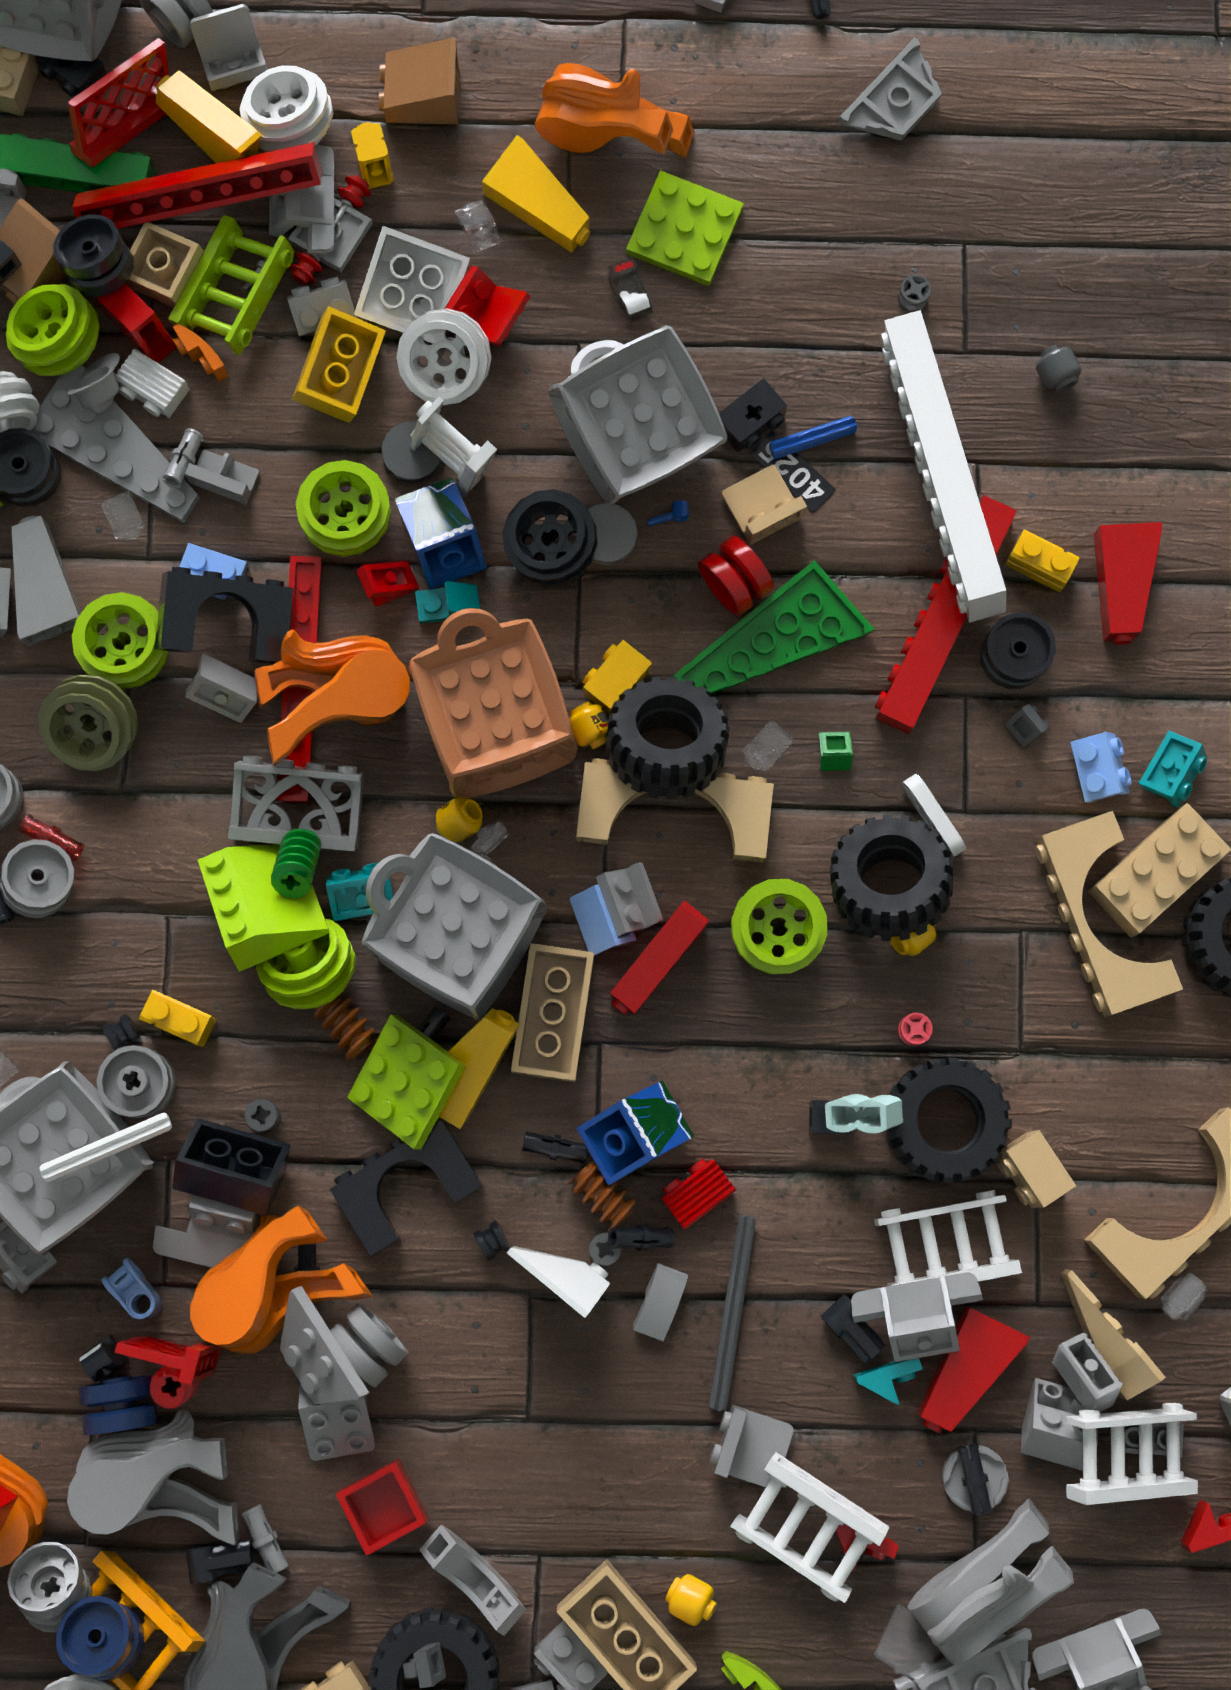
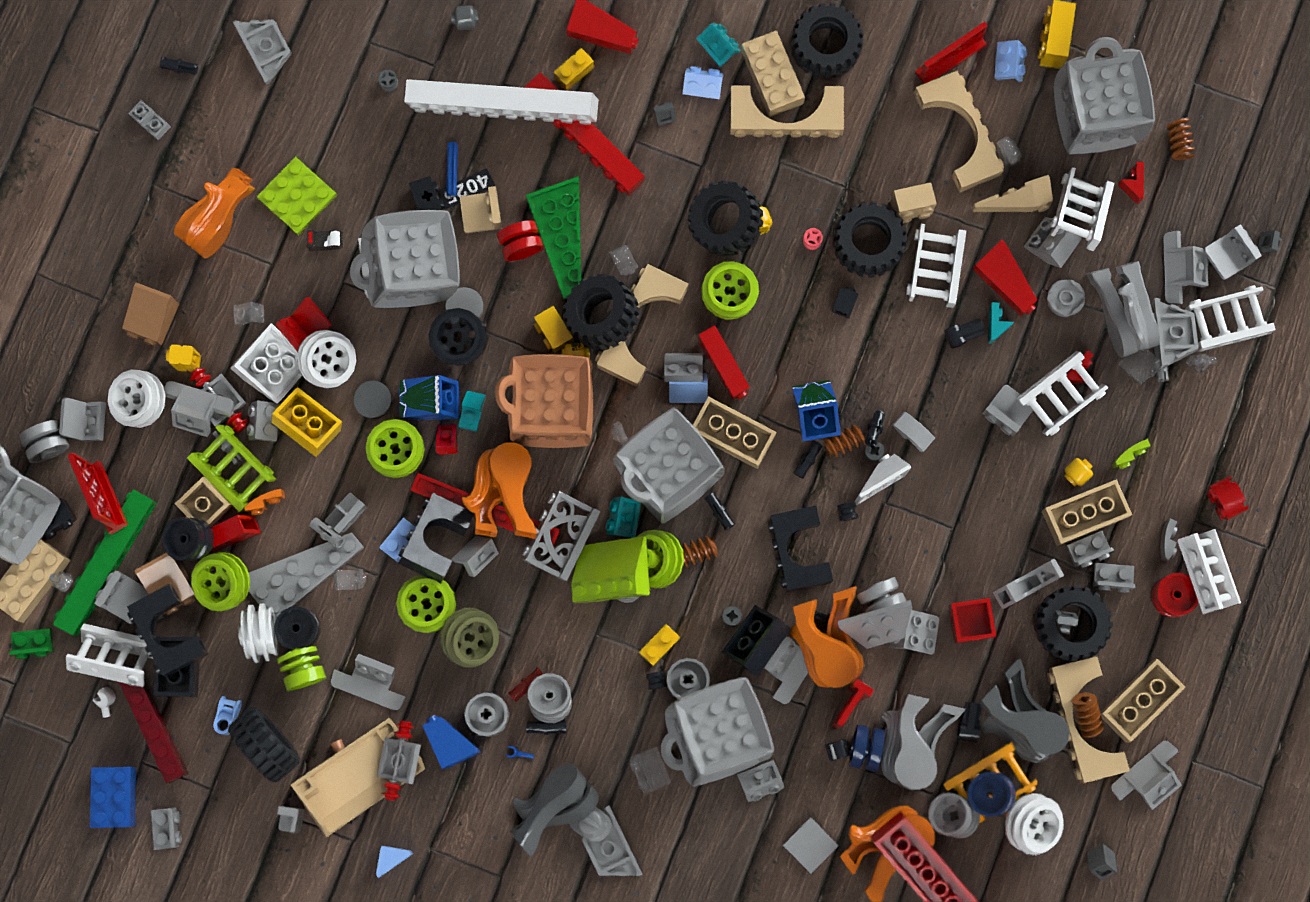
camera: 65 degrees left, 0 degrees up
light grey slope [12,516,81,647] -> none
white axle [39,1113,172,1182] -> none
light grey piece [67,353,120,413] -> none
red brick [72,142,322,229] -> none
light blue piece [101,1257,162,1319] -> none
white brick [115,349,190,419] -> none
red piece [150,1366,200,1409] -> none
slope [155,70,262,163] -> none
light grey pin [241,1504,289,1573] -> none
green piece [271,829,322,898] -> none
lime plate [347,1014,466,1149] -> none
white fence [410,397,497,497] -> none
yellow head [435,796,483,843] -> none
yellow slope [439,1008,520,1129] -> none
yellow slope [482,135,591,253] -> none
blue hand [647,500,689,527] -> none
red brick [661,1158,737,1230] -> none
dark grey axle [709,1215,756,1412] -> none
green slope [818,732,853,771] -> none
light aqua brick [825,1094,903,1133] -> none
light grey plate [851,1272,983,1362] -> none
white beam [902,774,966,858] -> none
black pin [957,1444,993,1516] -> none
black wheel [980,613,1056,689] -> none
light grey brick [1052,1333,1122,1412] -> none

